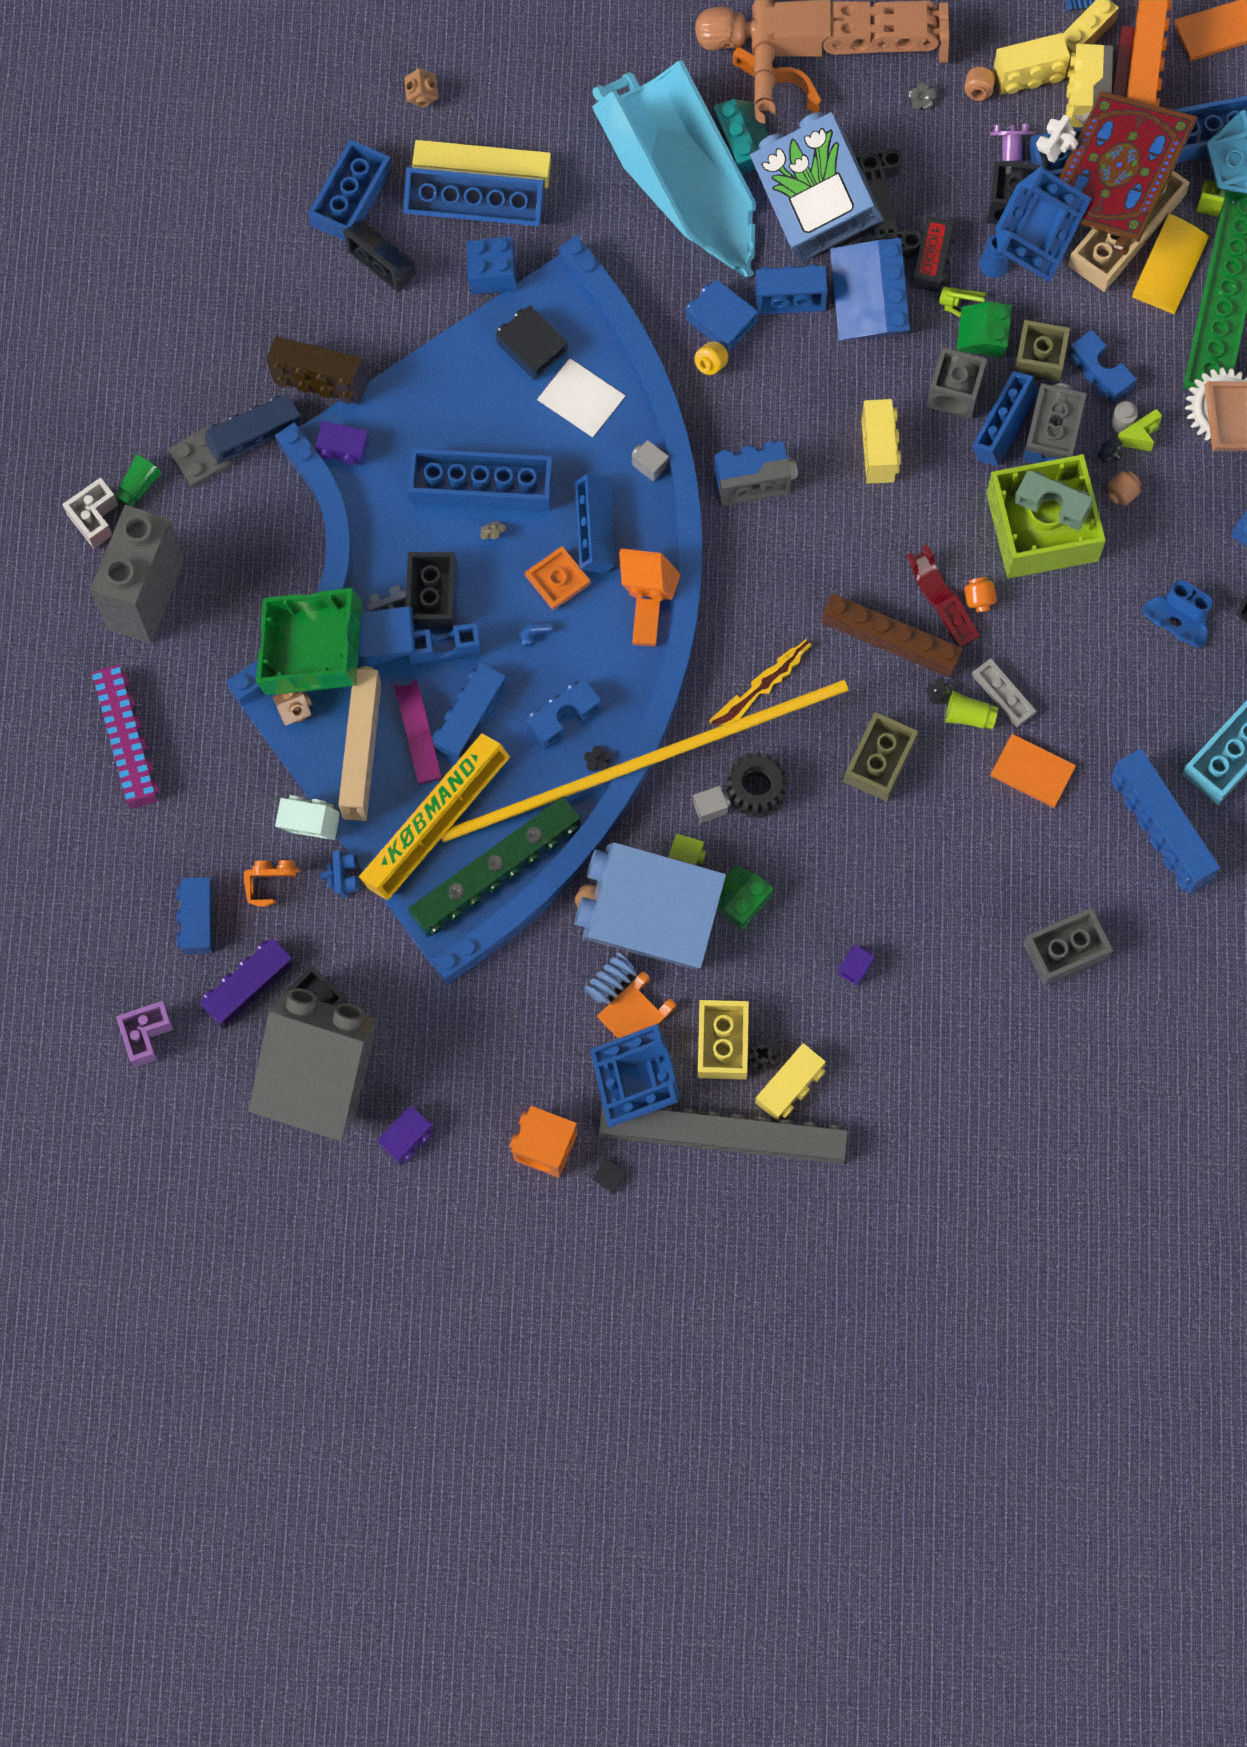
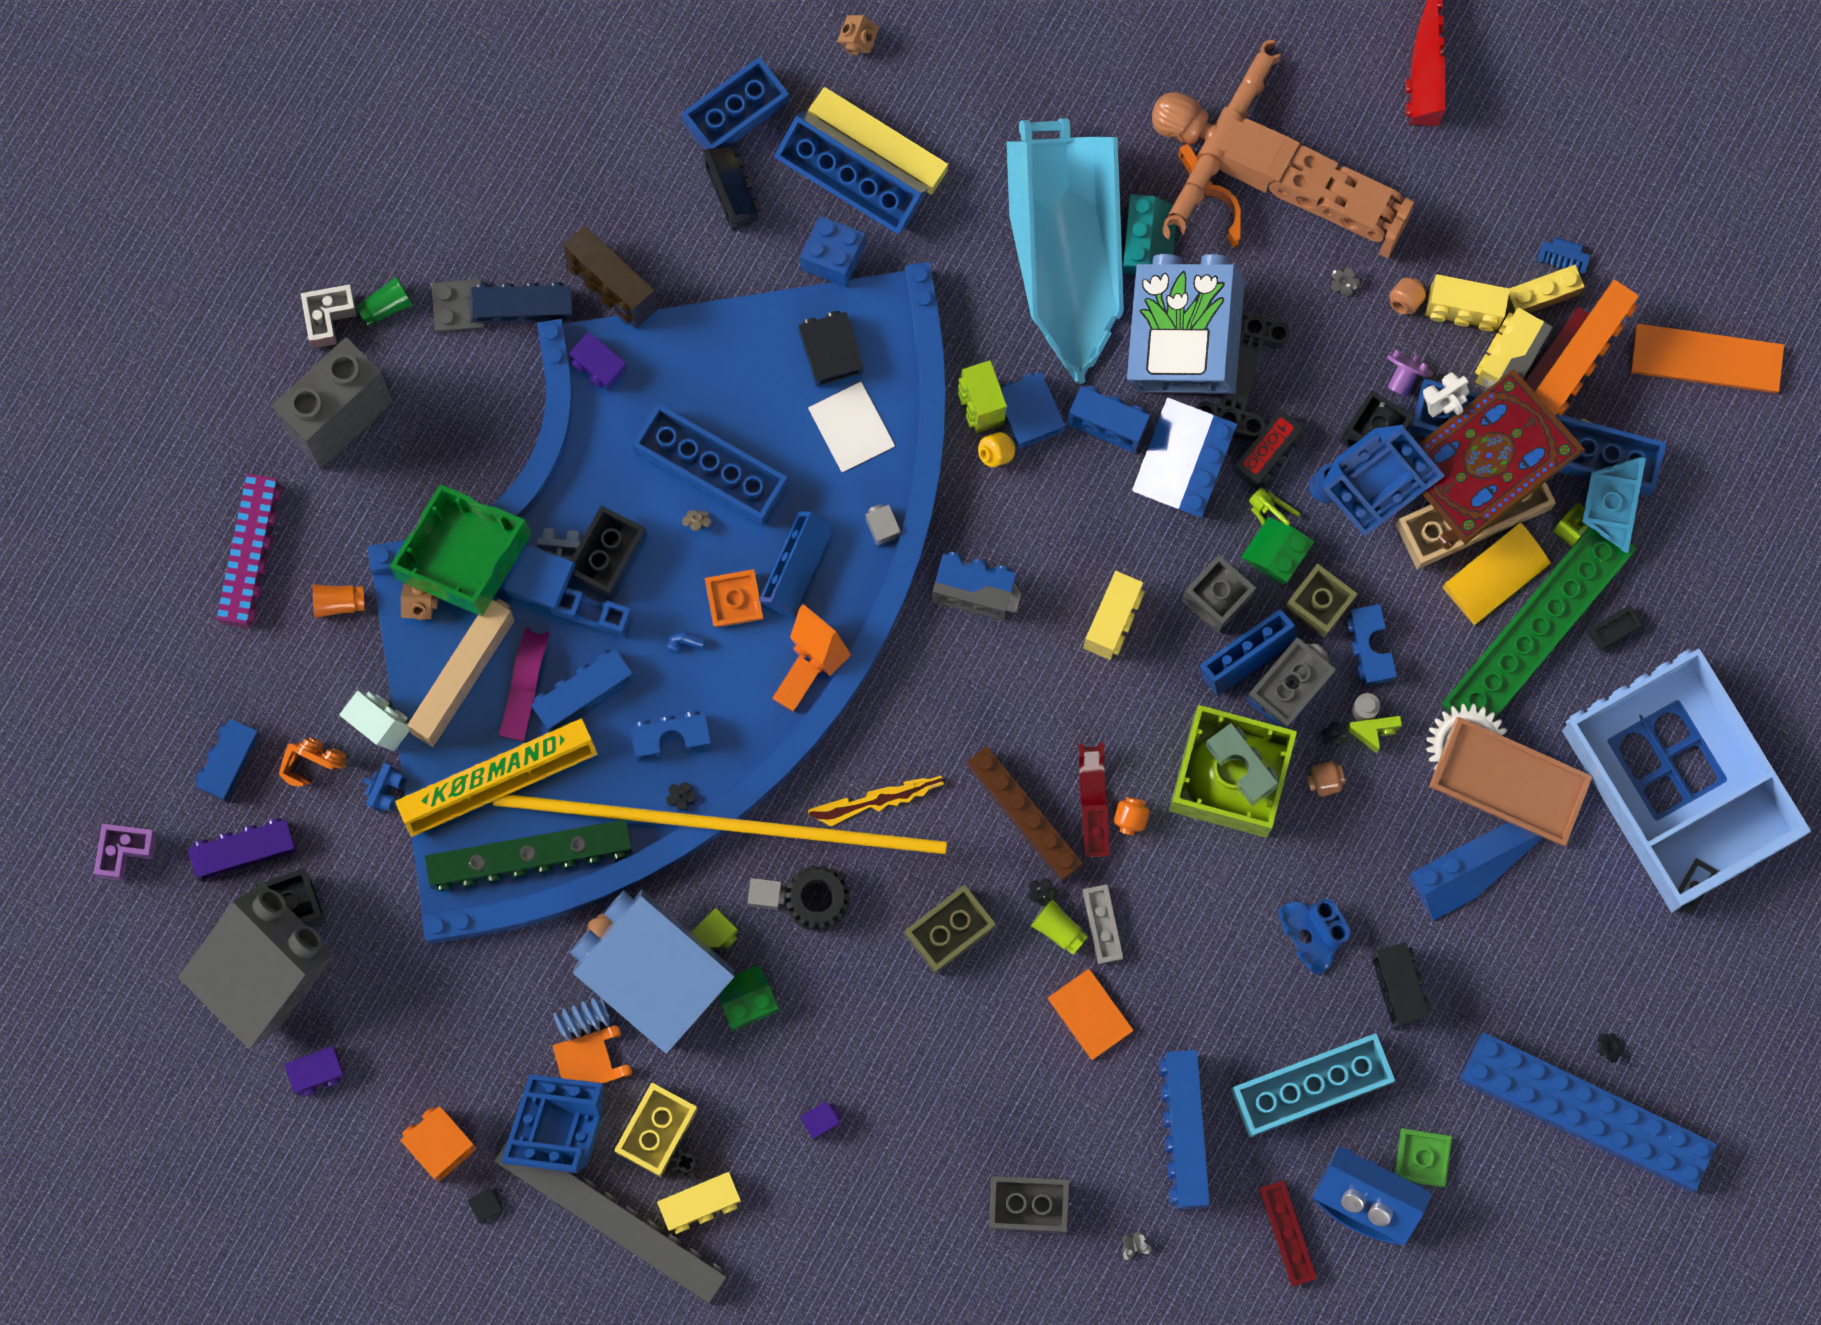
camera: 20 degrees right, 5 degrees up
none -> orange plant [312,584,365,619]
none -> lime brick [957,360,1007,434]
none -> dark grey piece [1121,1231,1152,1260]

